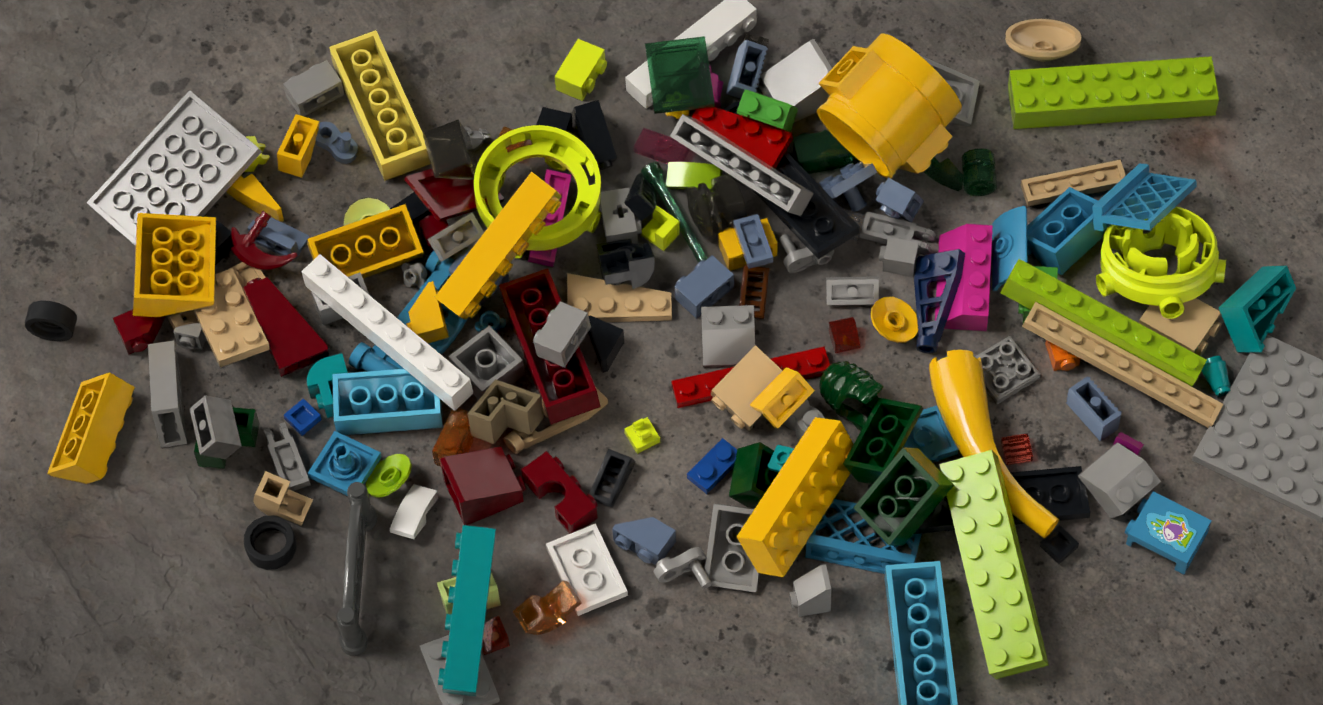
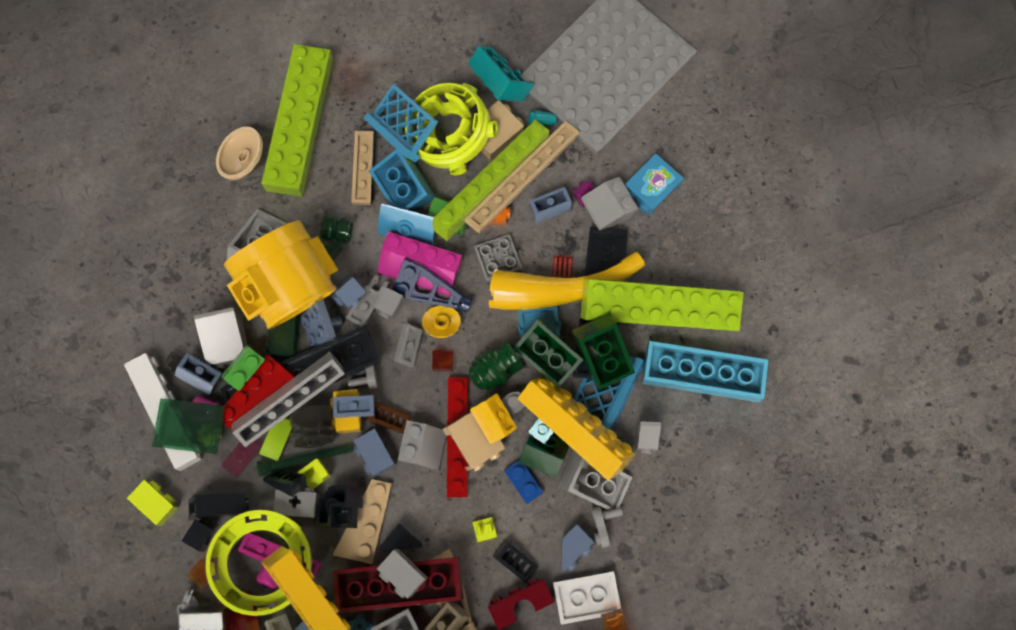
camera: 80 degrees left, 15 degrees up
black plate [1040,525,1079,564] -> none

